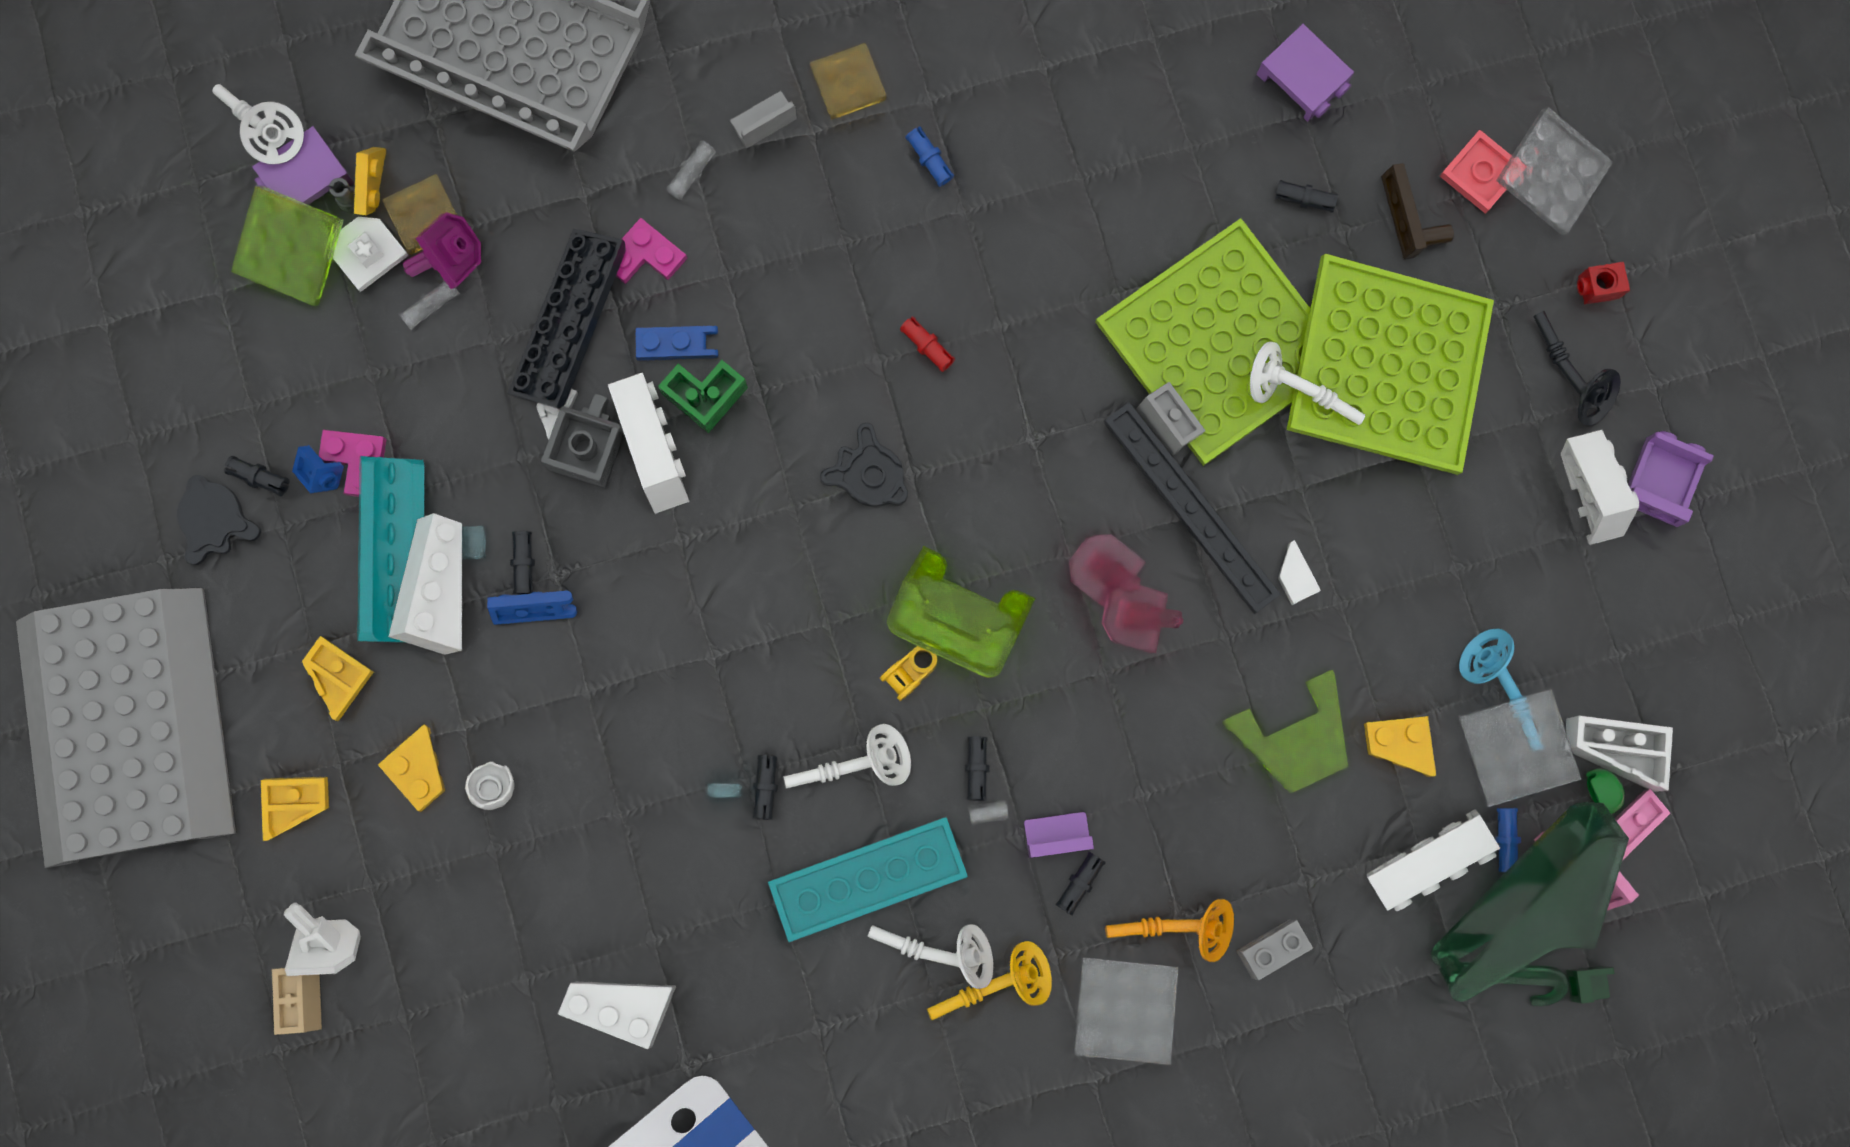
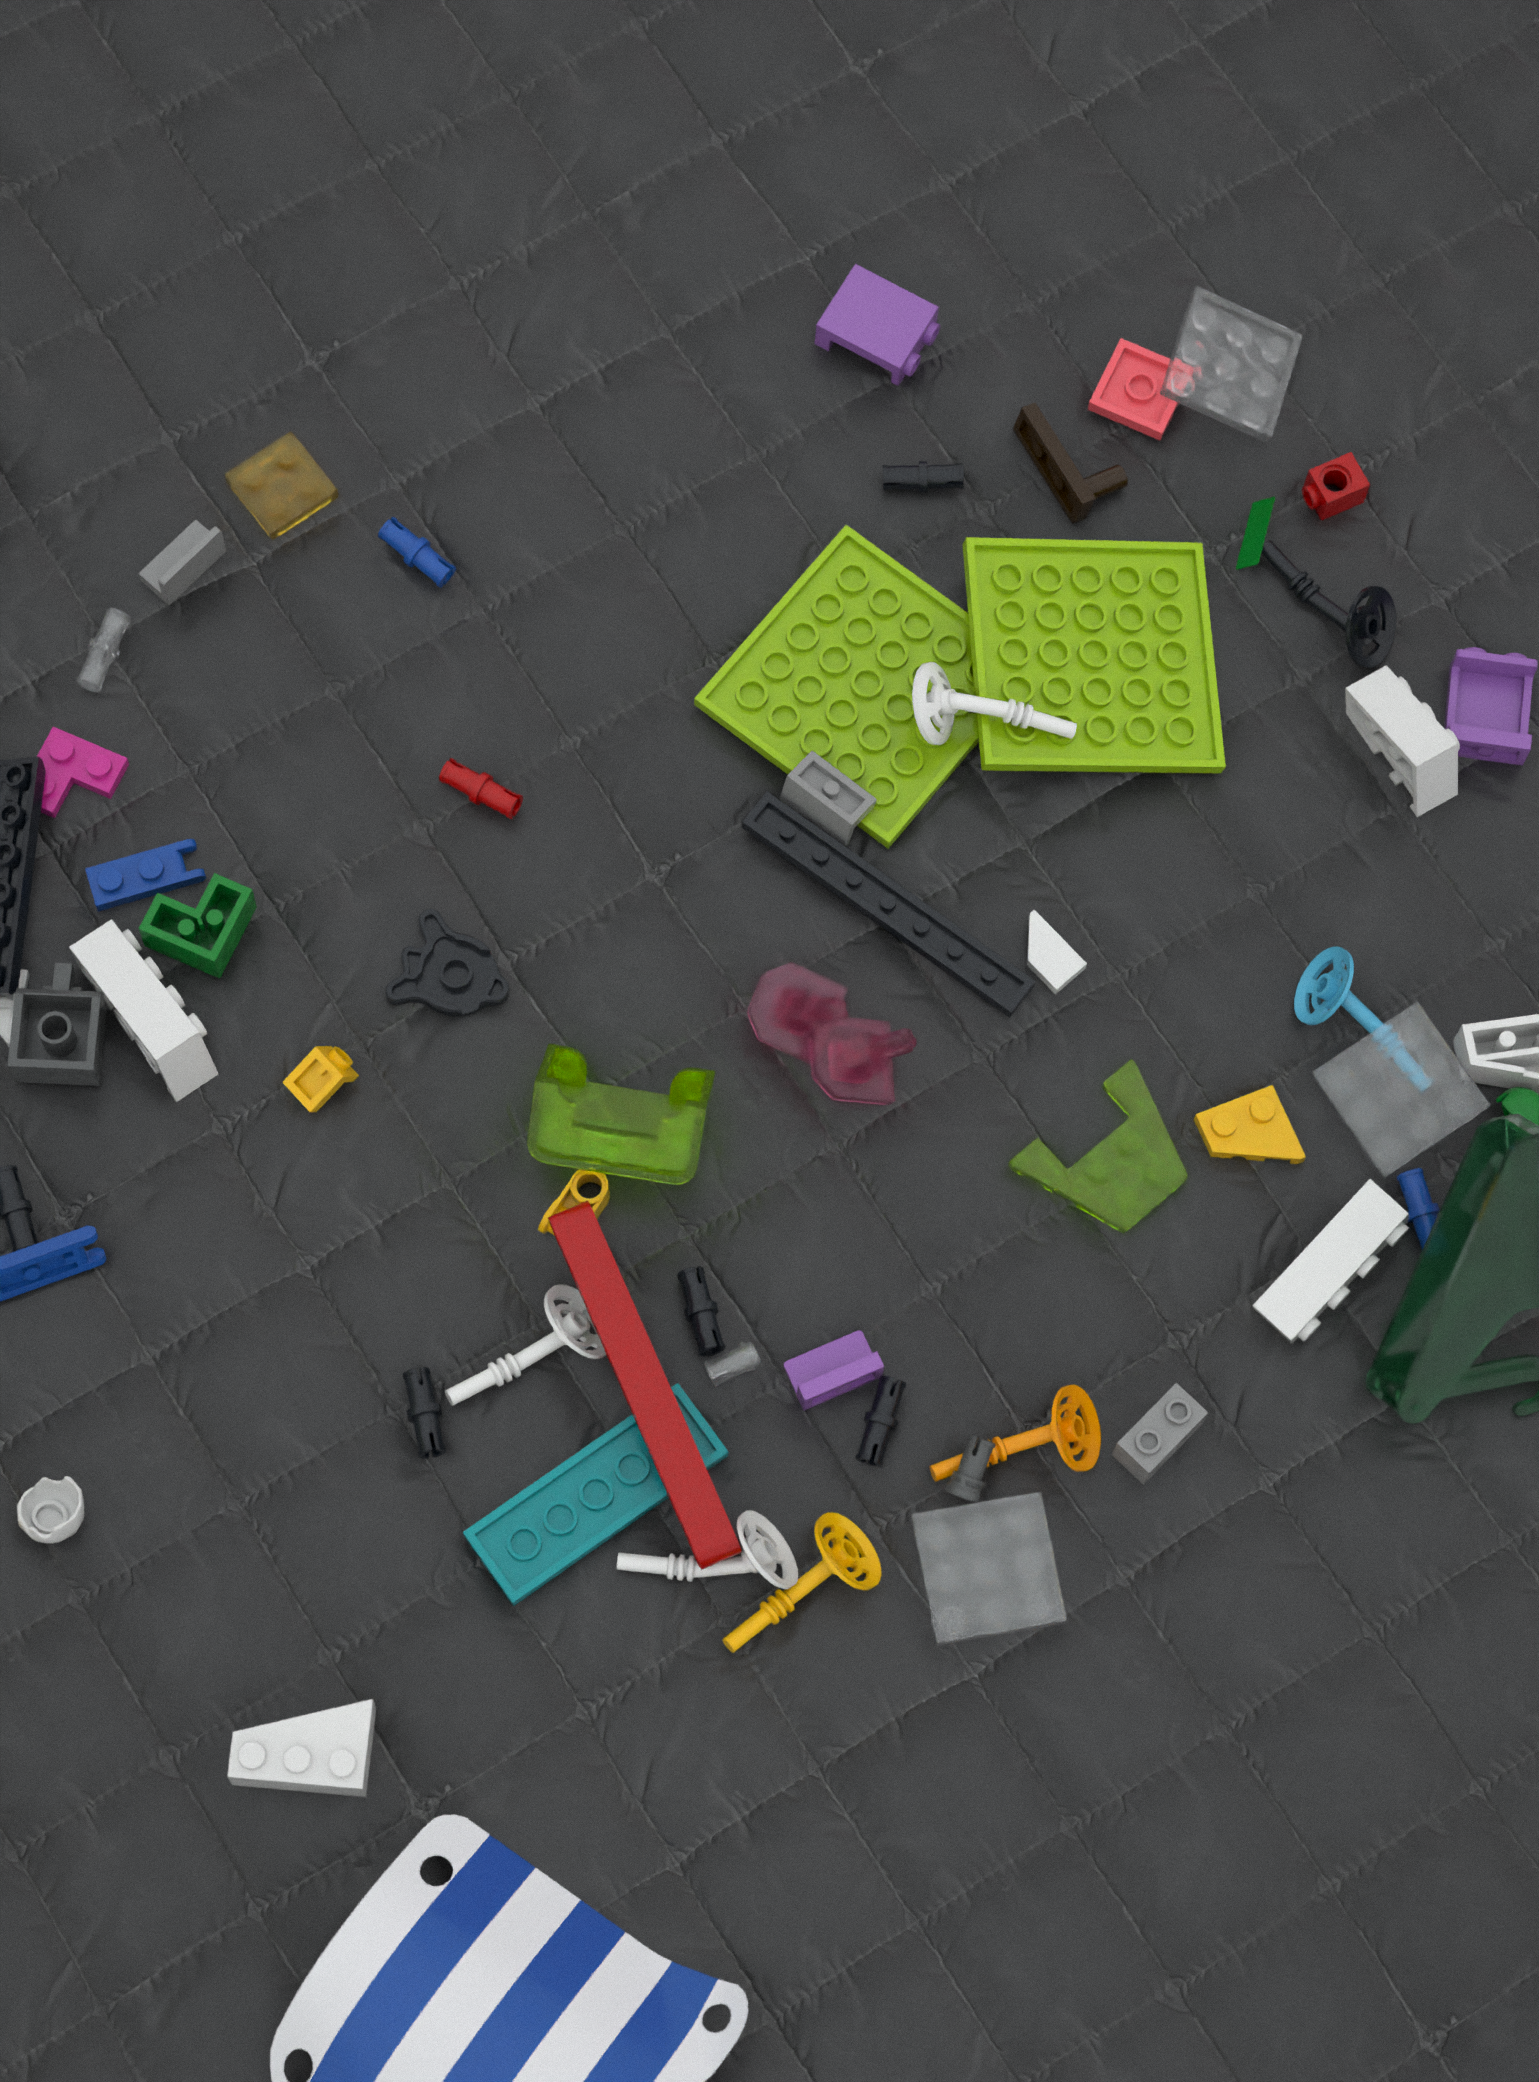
camera: 15 degrees left, 10 degrees down
clear light blue tile [707,784,742,798] -> none
none -> yellow bracket [282,1046,359,1113]
none -> red beam [548,1201,742,1570]
none -> dark grey pin [945,1434,996,1503]
none -> green sticker [1236,497,1275,570]

